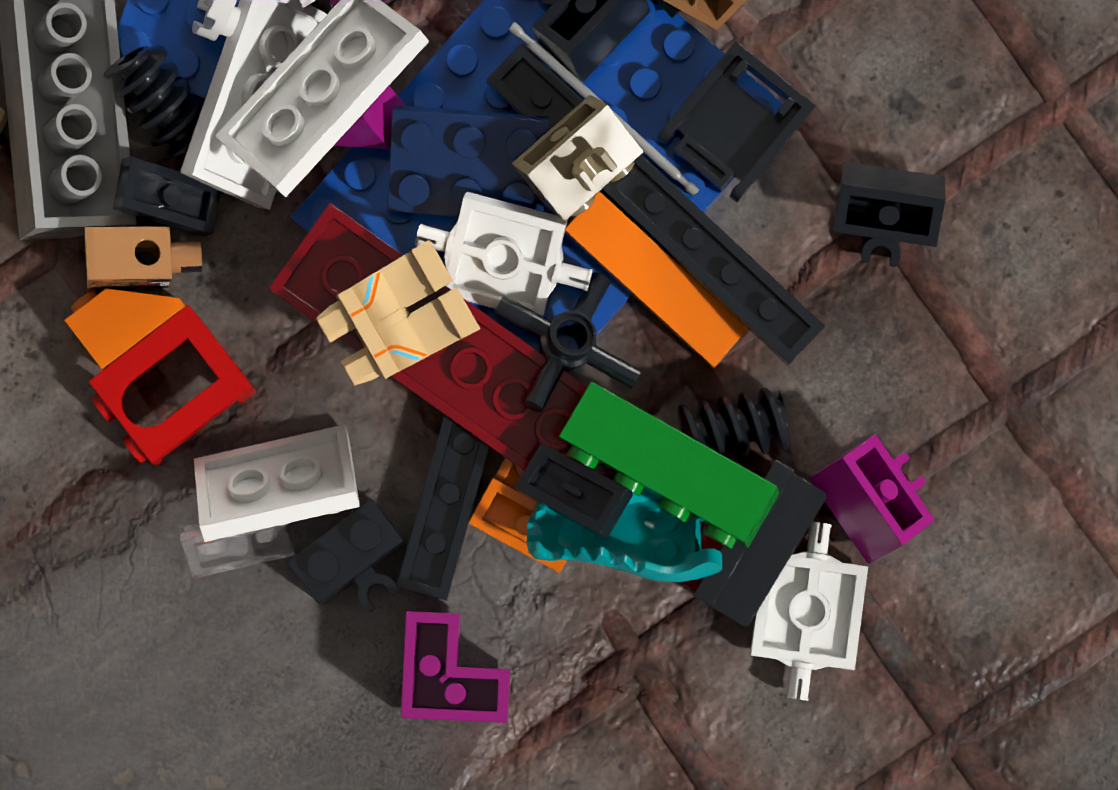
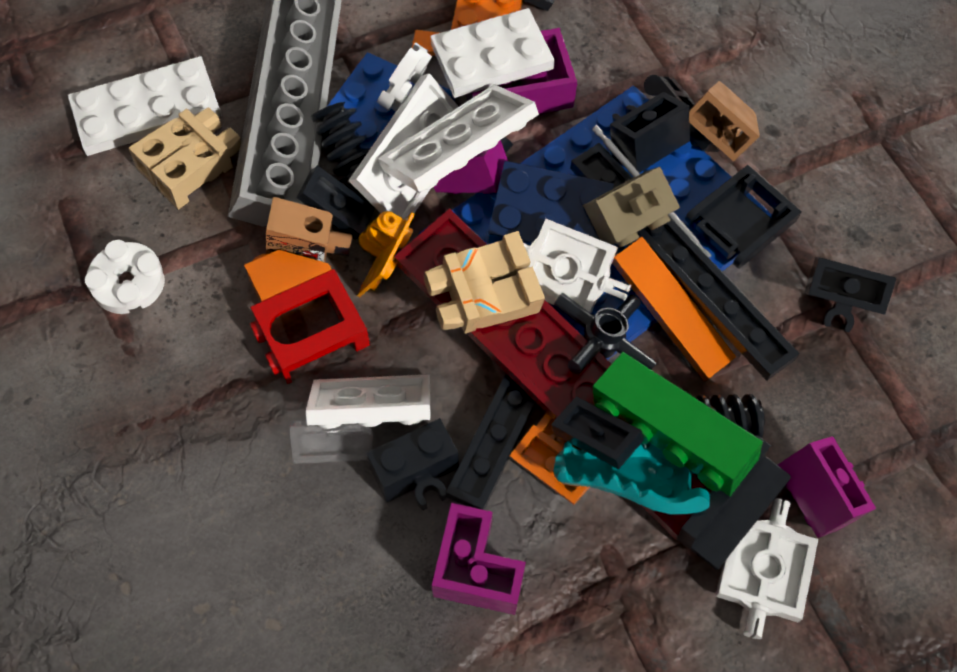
camera: 10 degrees right, 20 degrees down
none -> light orange hinge [357,211,415,297]

